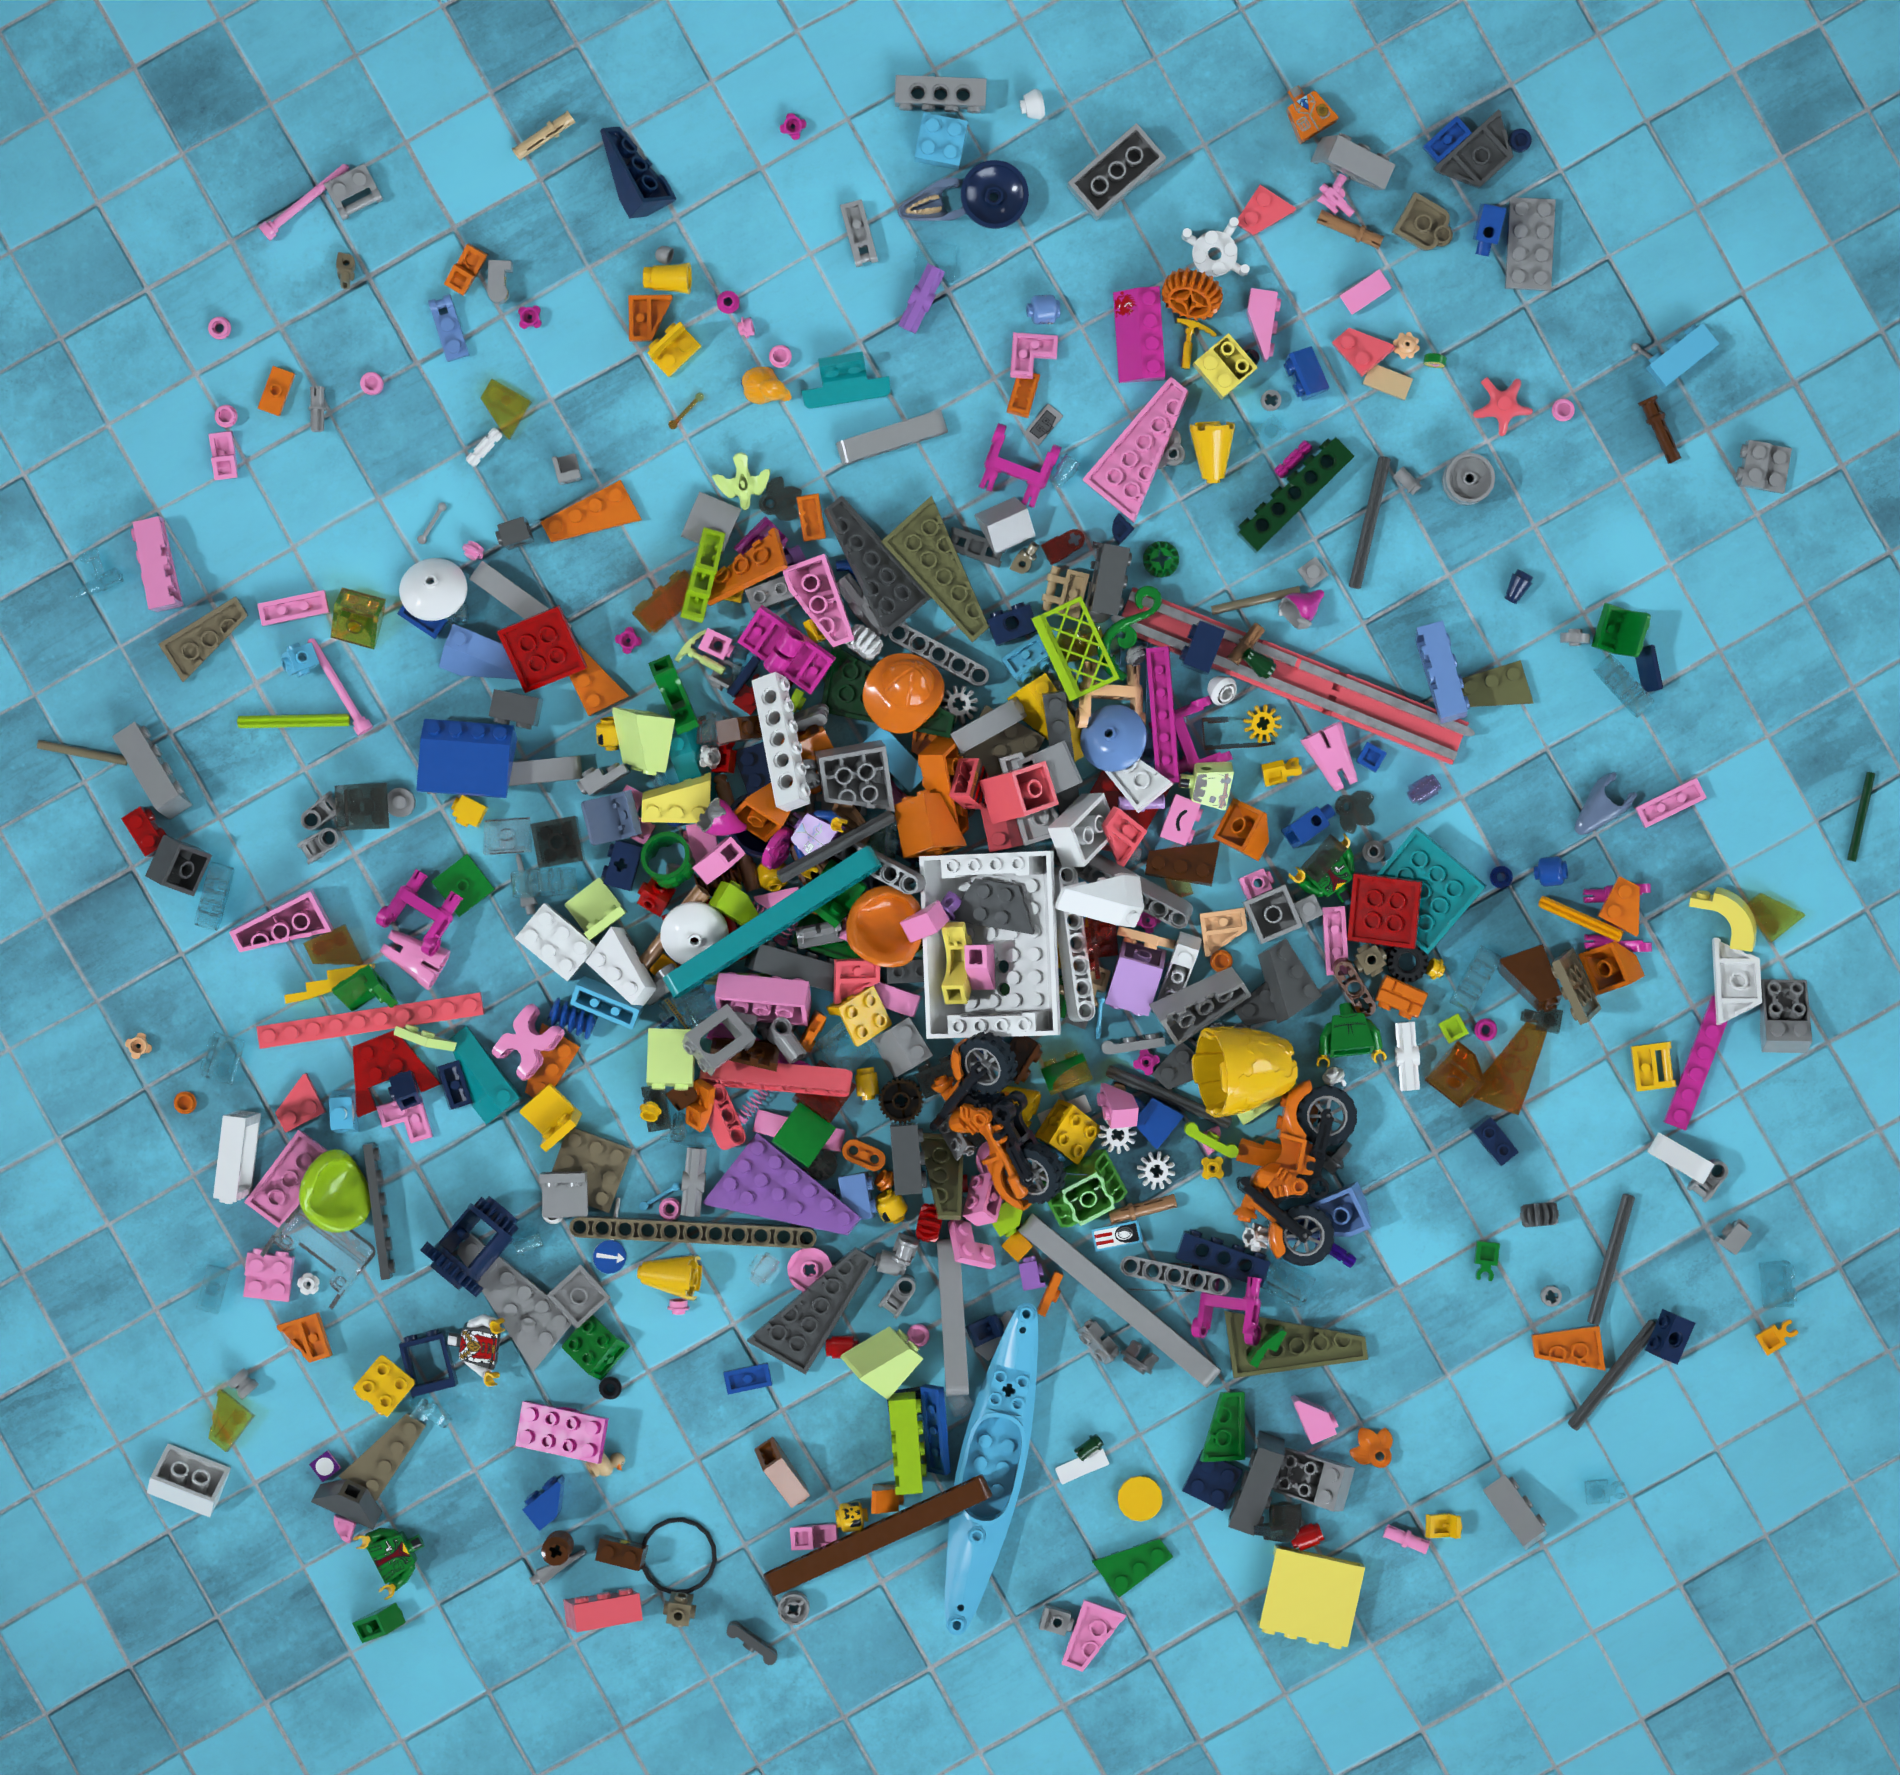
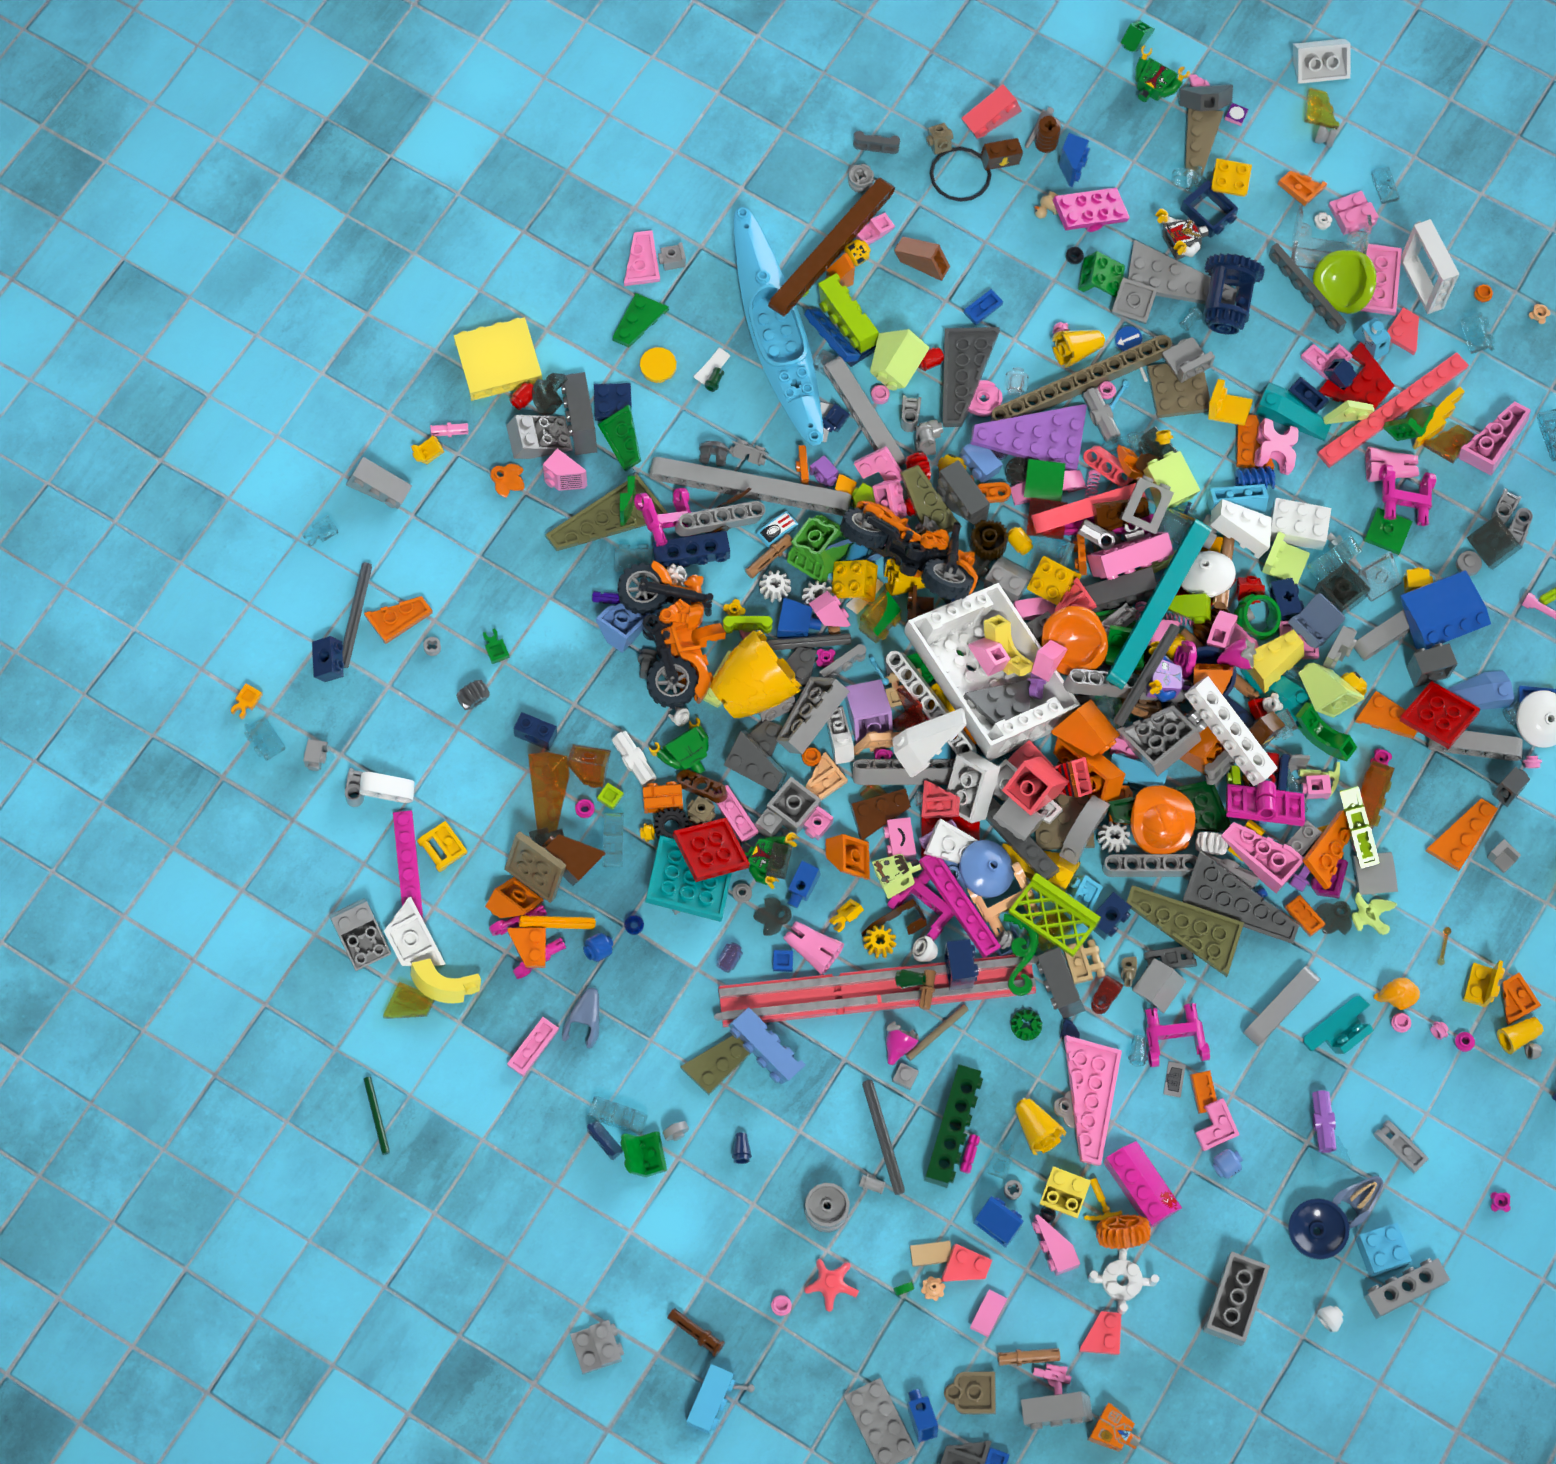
camera: 150 degrees right, 20 degrees down
dark grey axle [1587,1194,1635,1325] -> none

